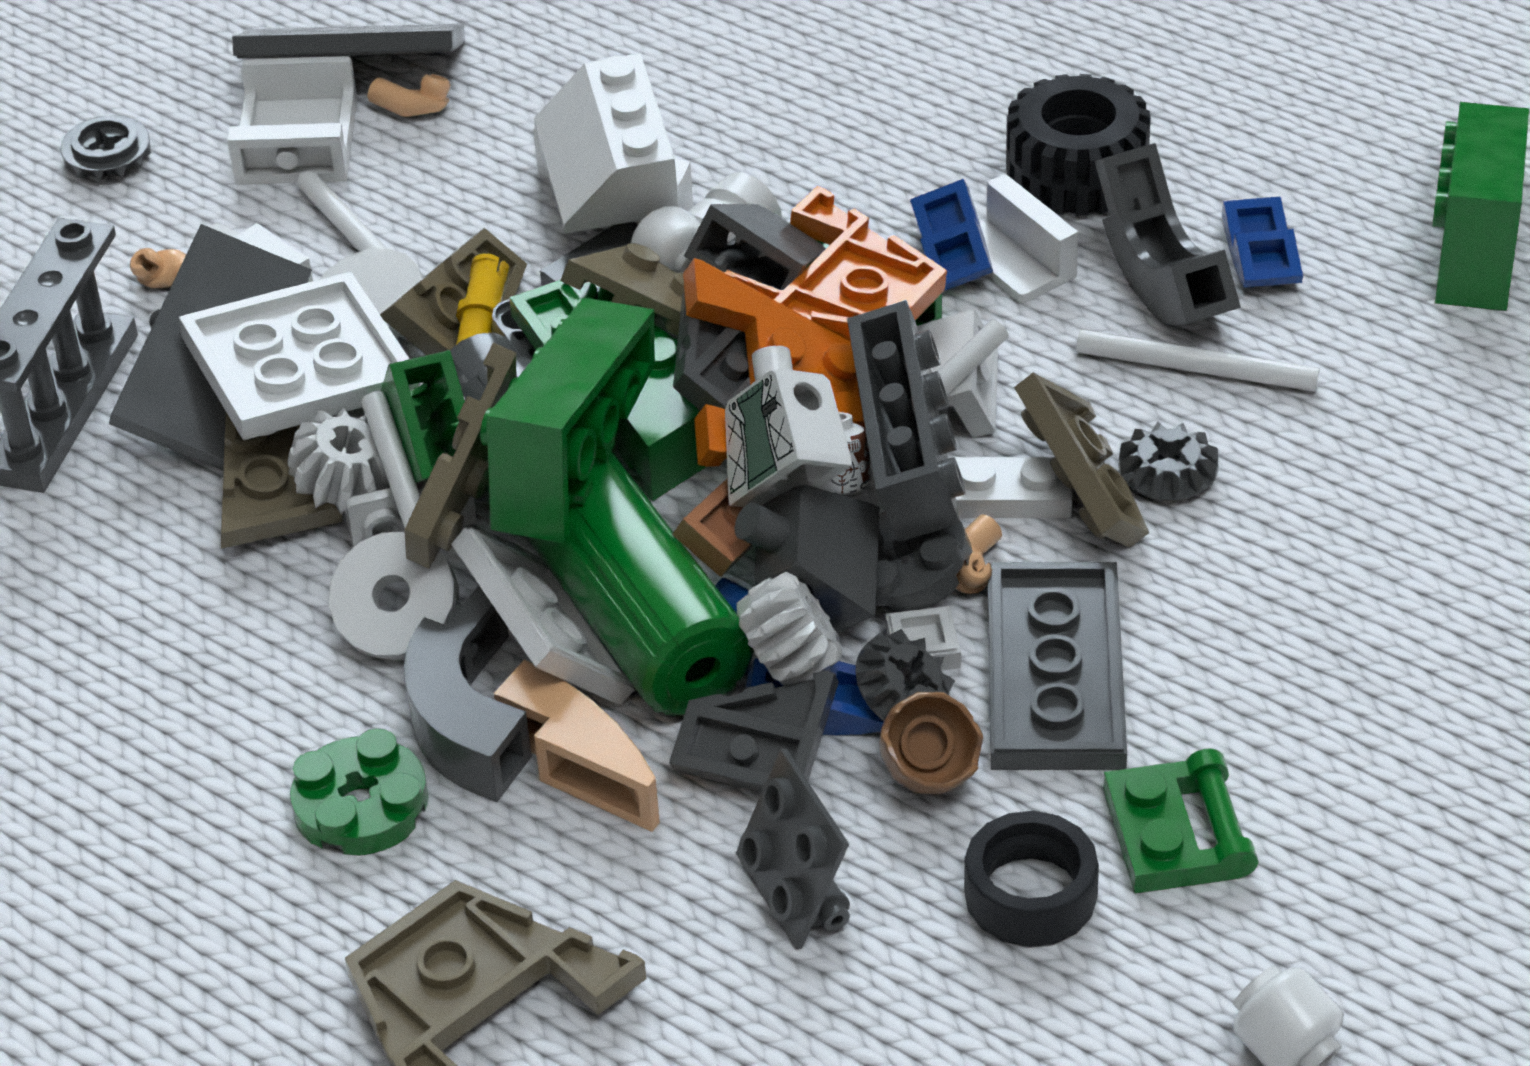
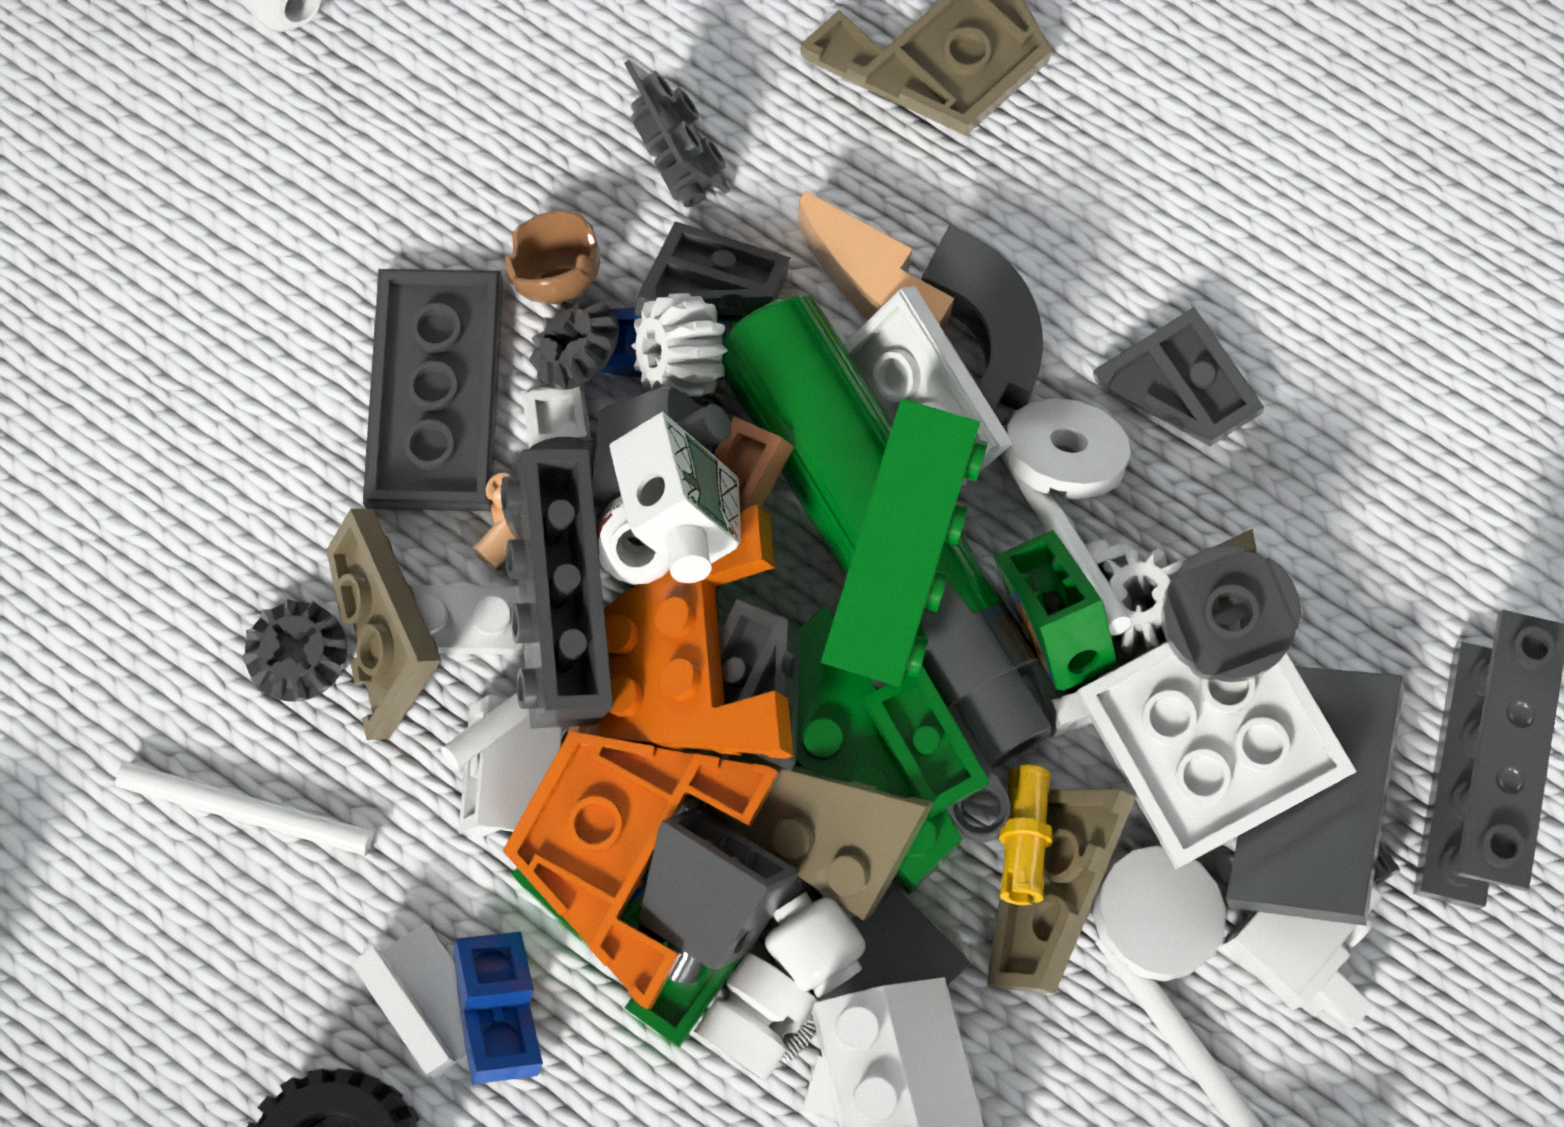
camera: 175 degrees right, 30 degrees up
light nougat arm [130,248,186,289] -> none
plate [290,728,429,856] -> none
dark tan wing [404,342,517,569] -> none
black tyre [964,811,1099,947] -> none
dark grey arch [1094,143,1241,326] -> none
green plate [1103,749,1259,894] -> none
blue slope [1221,196,1303,288] -> none
none -> dark grey wing [1093,307,1264,446]
none -> dark grey plate [1161,545,1301,682]

